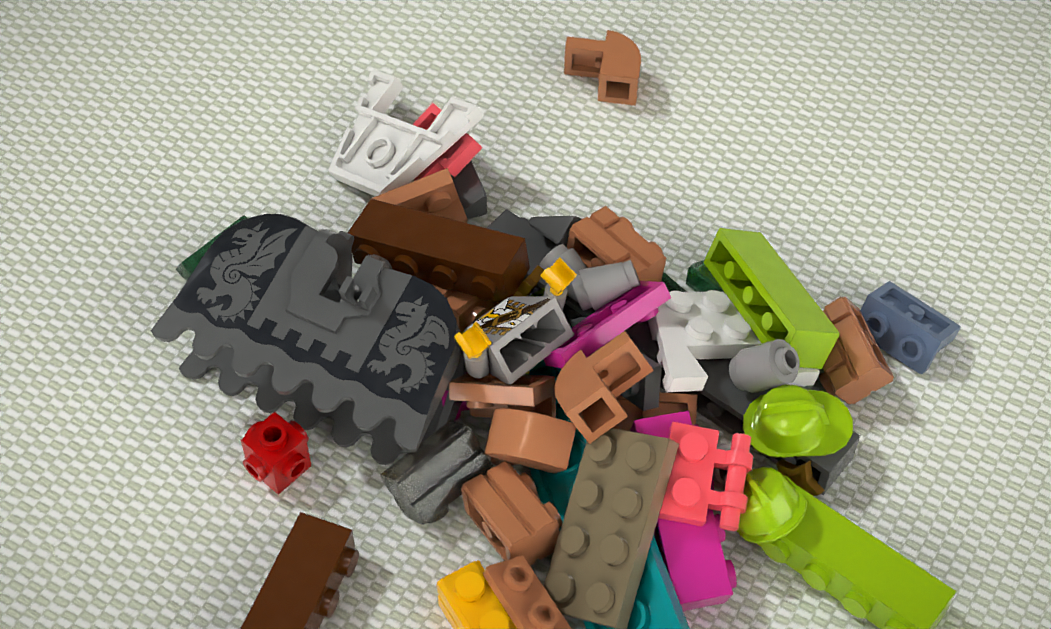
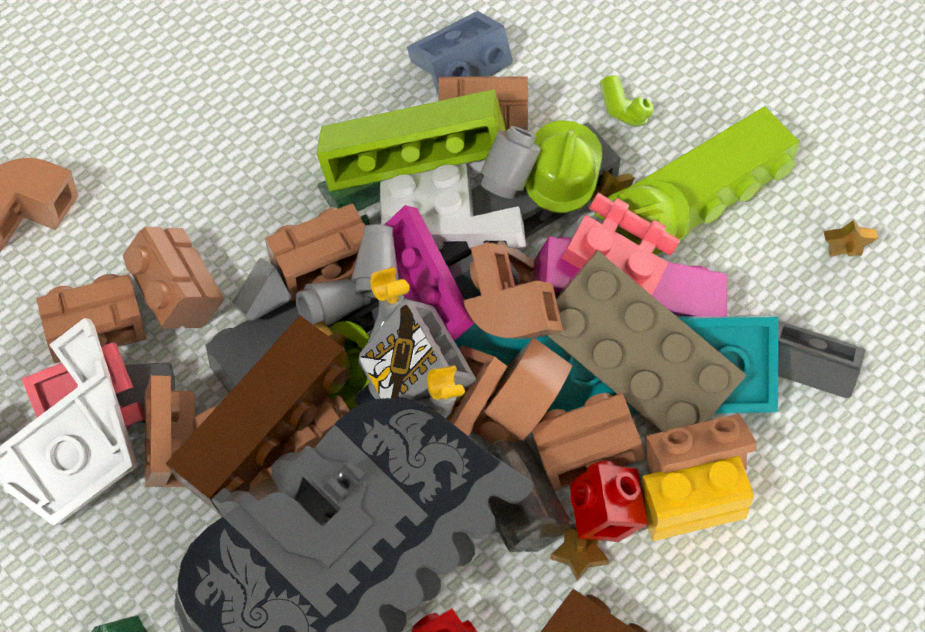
camera: 75 degrees left, 5 degrees up
none -> nougat brick [36,274,147,364]
none -> nougat brick [123,227,224,329]
none -> pearl gold piece [550,524,609,581]
none -> red brick [569,461,648,542]
none -> lime arm [600,75,654,127]

